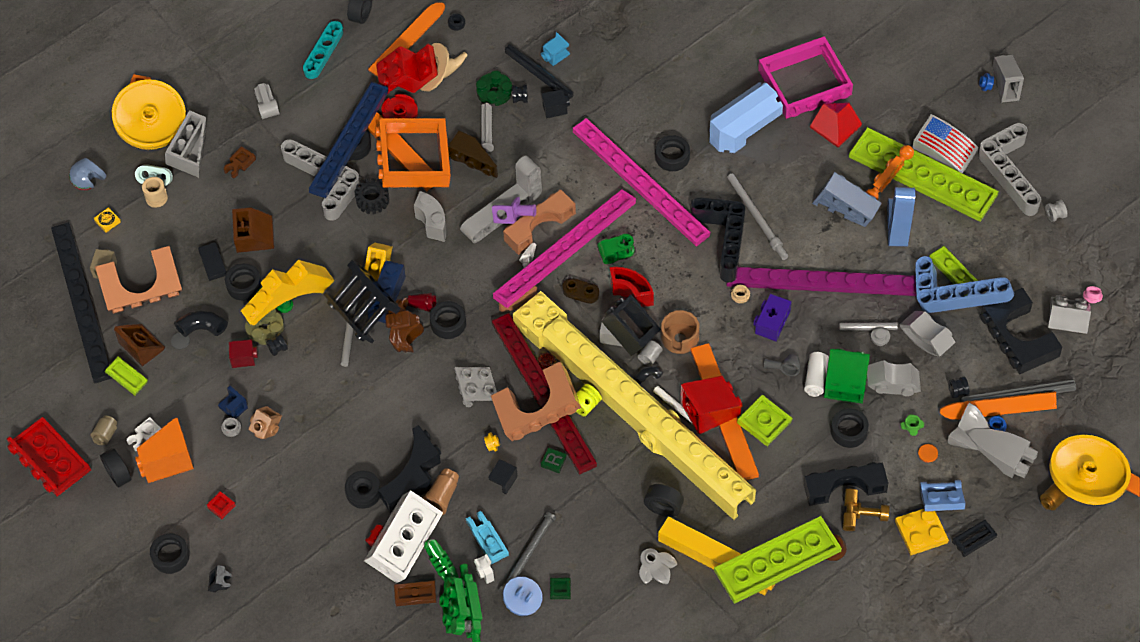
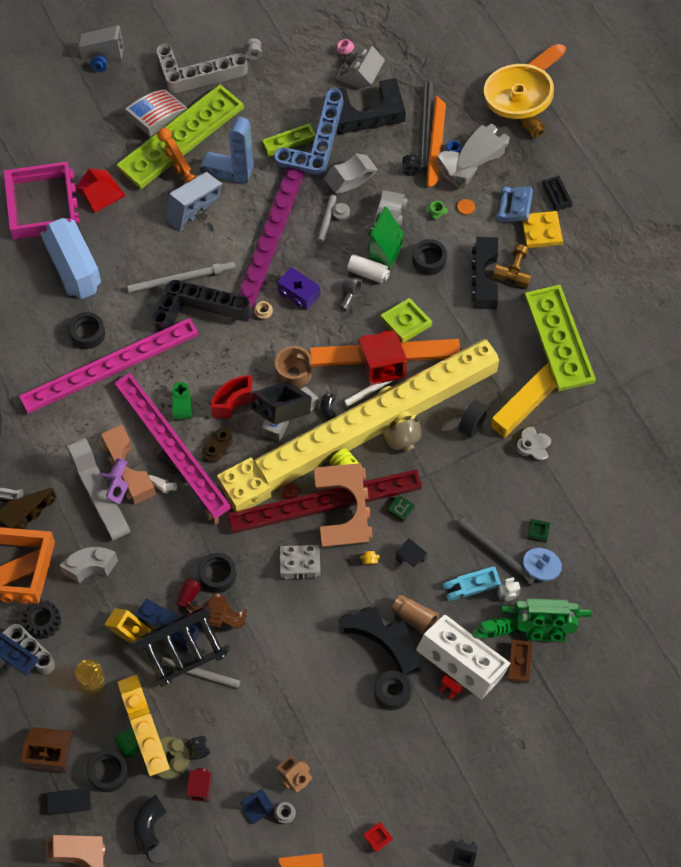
camera: 80 degrees left, 5 degrees up
none -> clear yellow wheel [75,659,106,694]
none -> dark tan cylinder [382,418,422,452]

